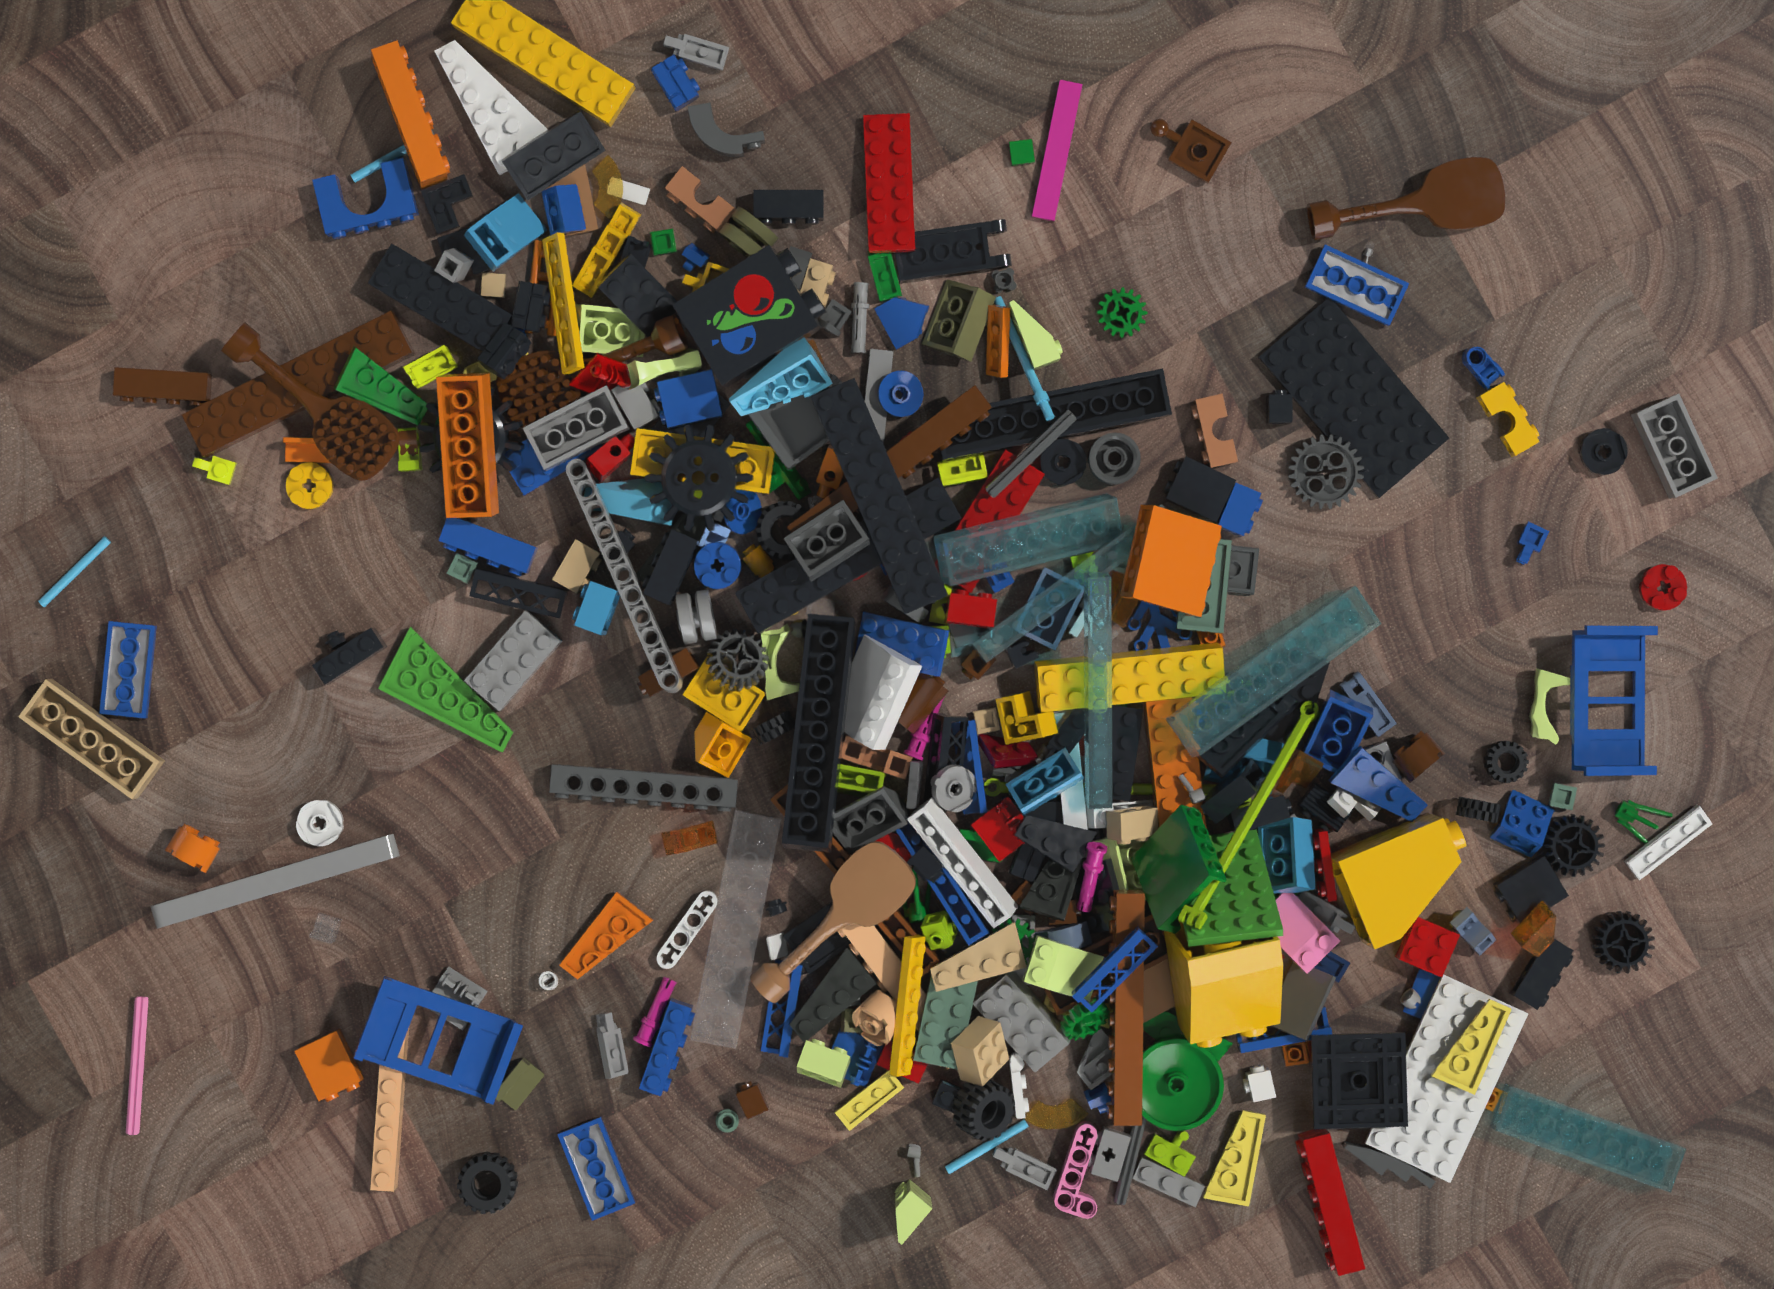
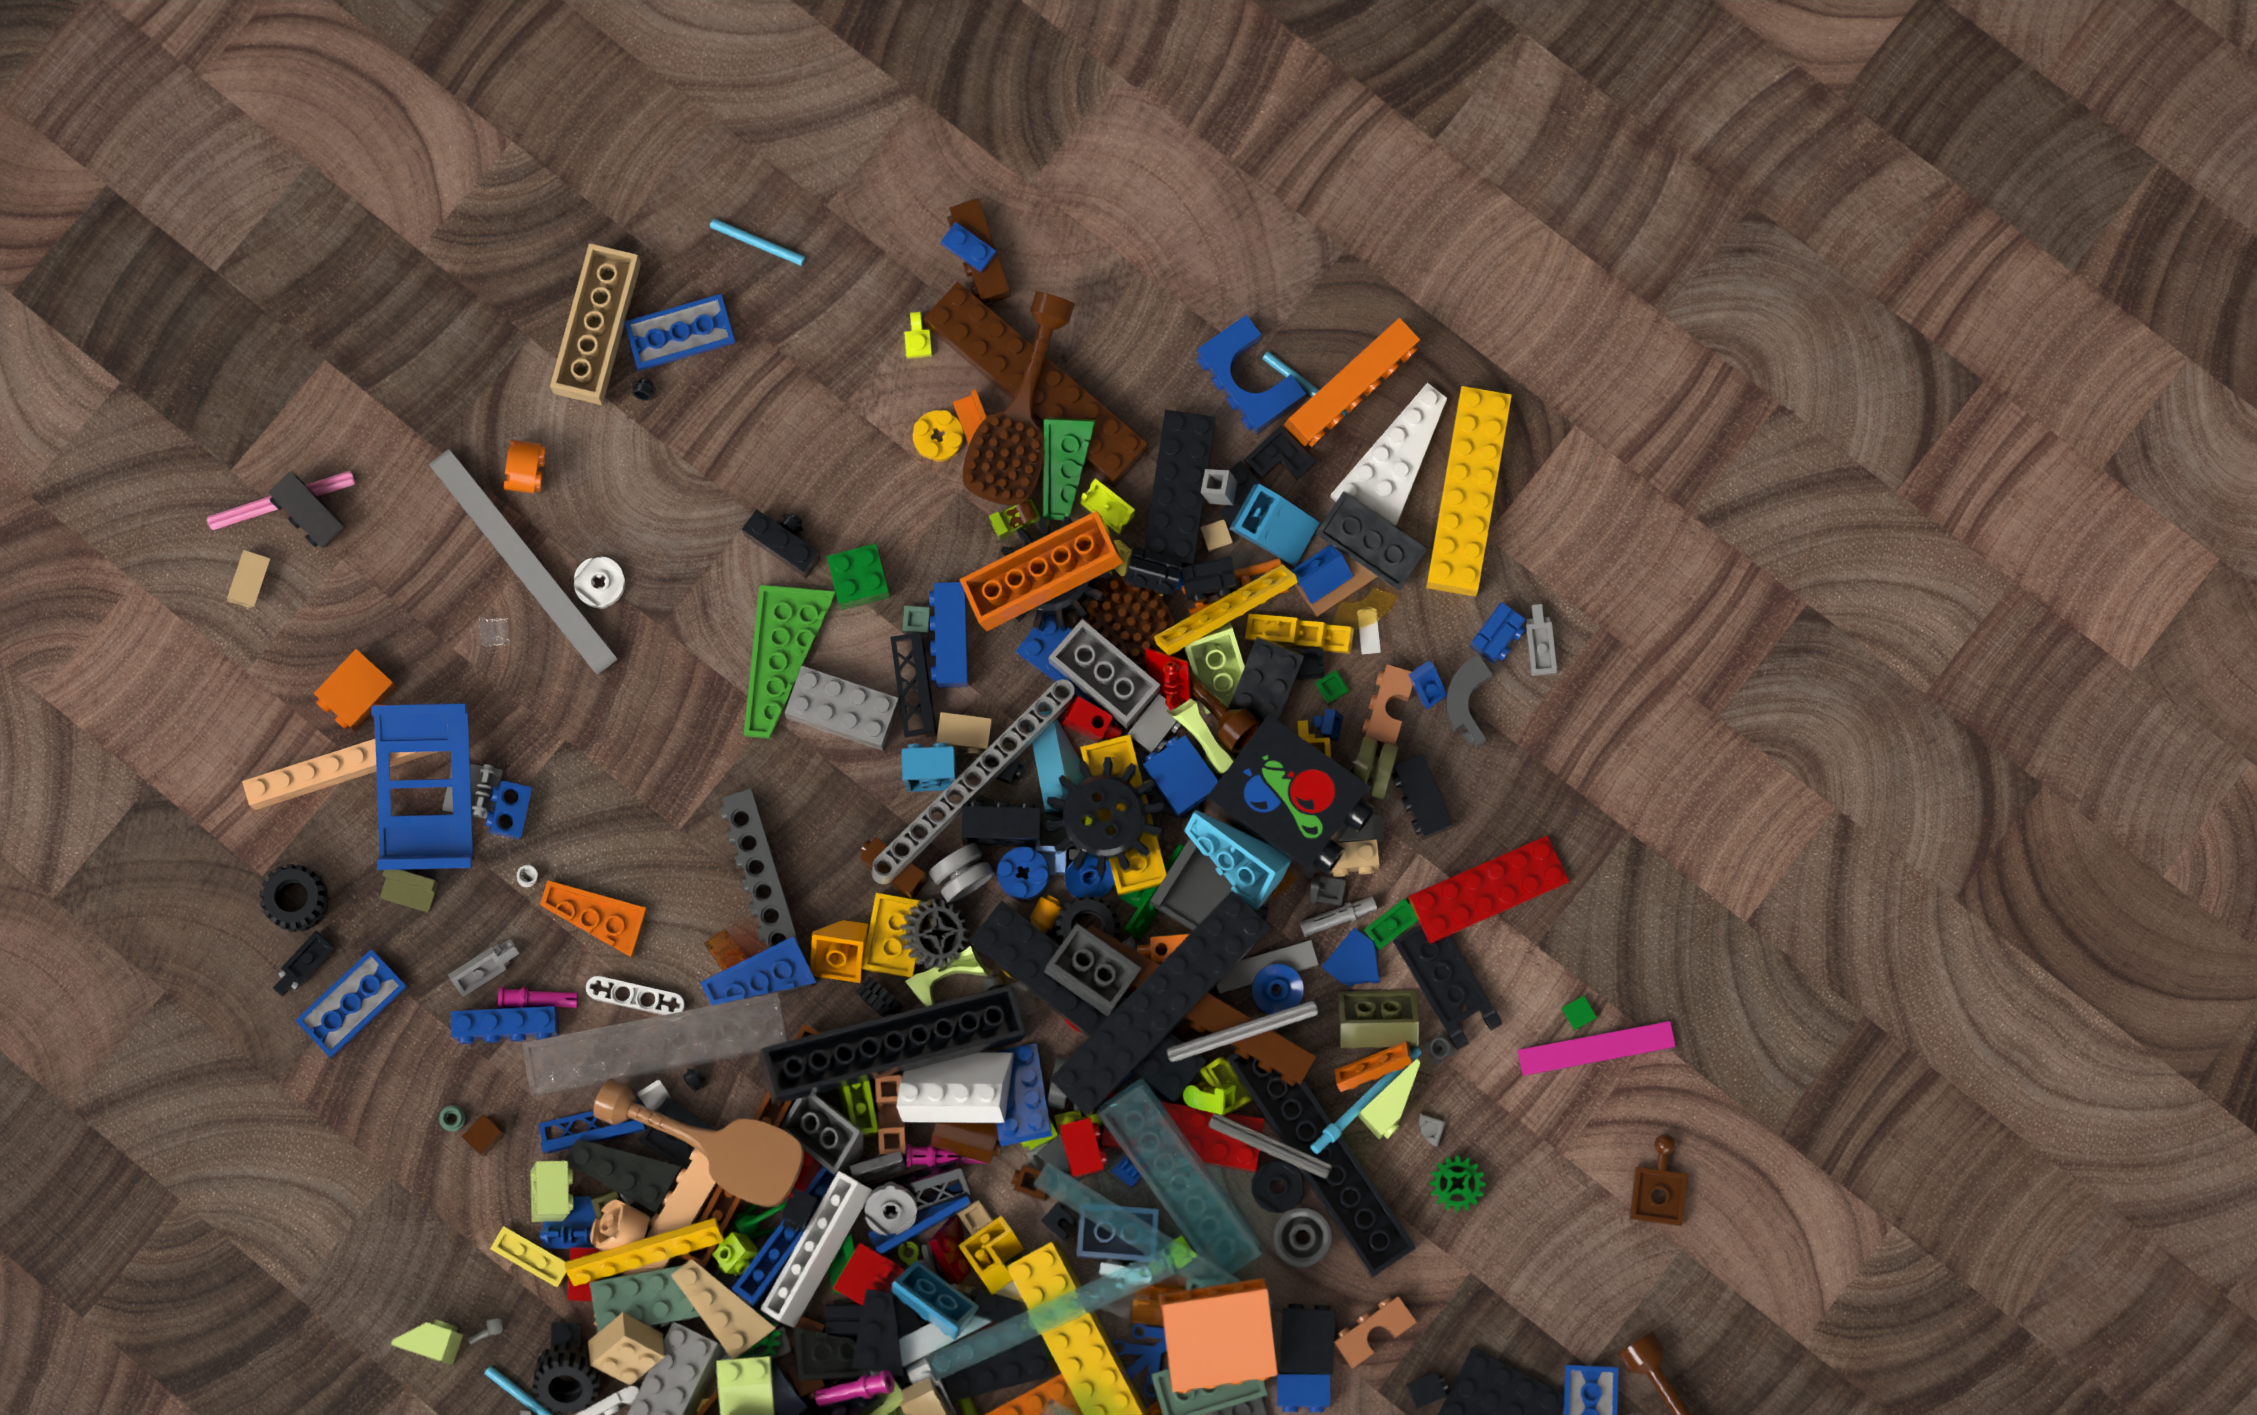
camera: 70 degrees right, 10 degrees down
none -> tan hinge [227,550,270,608]
none -> black brick [268,471,346,548]
none -> black hinge [273,931,336,997]
none -> blue brick [485,781,532,840]
none -> black plate [632,379,656,401]
none -> blue wing [700,936,817,1006]
none -> green brick [826,543,890,610]
none -> blue plate [940,222,996,273]
none -> light grey axle [1167,1001,1318,1062]
none -> lime leg [1183,1081,1236,1115]
none -> blue plate [1409,661,1447,710]
none -> light grey tile [1419,1114,1445,1147]

